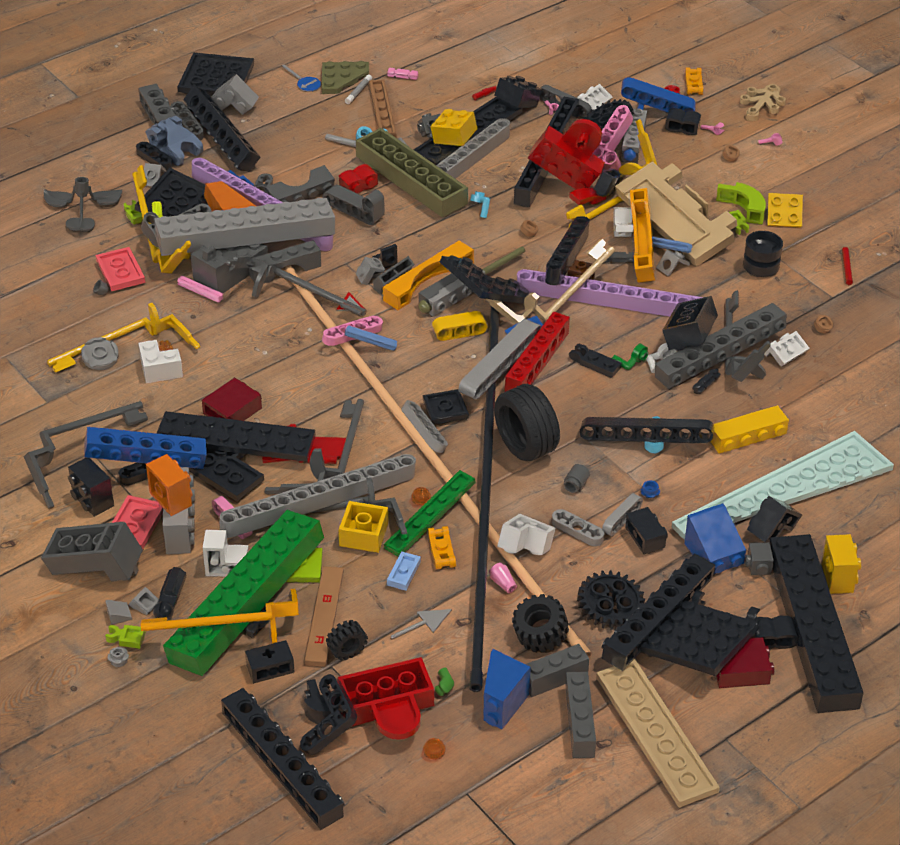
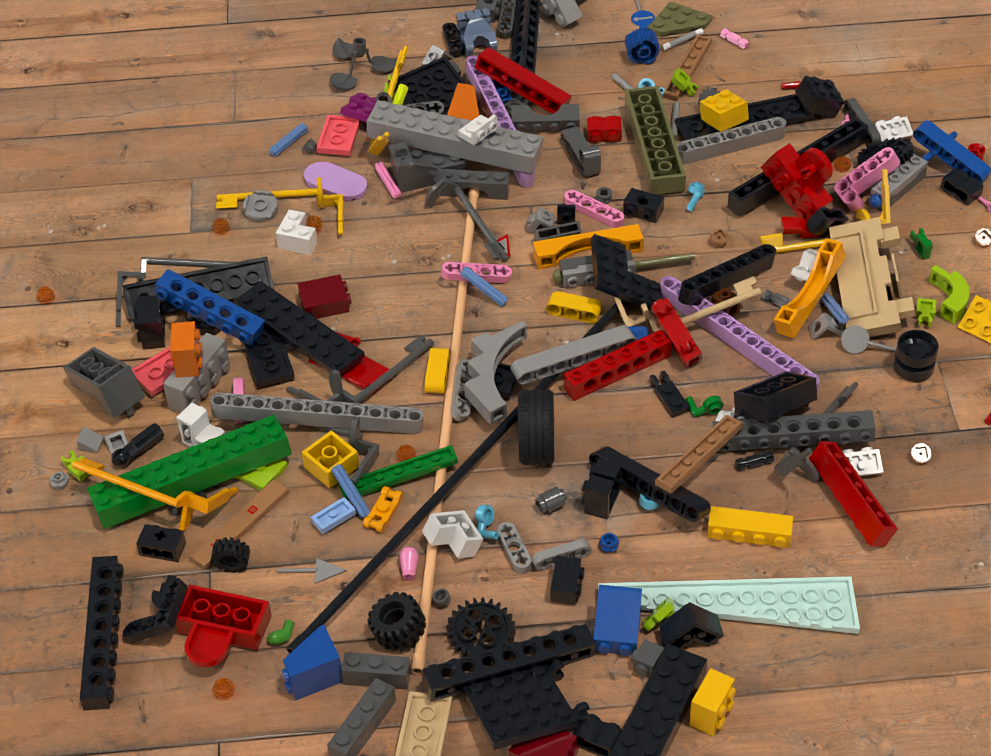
camera: 35 degrees right, 5 degrees up
none -> black plate [122,256,275,322]
none -> clear orange plate [212,218,230,234]
none -> medium blue axle [269,123,308,157]
none -> lavender tile [304,162,367,201]
none -> medium blue axle [331,464,370,519]
none -> magenta plate [340,93,376,122]
none -> yellow beam [425,348,450,394]
none -> dark grey hinge [433,588,451,607]
none -> white bracket [458,115,497,145]
none -> light grey arch [464,320,527,425]
none -> red brick [474,47,572,114]
none -> medium azure plate [475,504,499,540]
none -> bright pink beam [564,190,624,228]
none -> black piece [582,458,621,520]
none -> dark grey bush [596,187,612,204]
none -> black brick [623,188,664,223]
none -> blue brick [625,26,660,64]
none -> lime plate [642,596,675,631]
none -> red brick [651,298,702,368]
none -> medium nougat tile [655,415,743,494]
none -> lime plate [671,68,699,97]
none -> red brick [809,441,898,547]
none -> light grey piece [841,325,896,354]
none -> green plate [910,228,933,260]

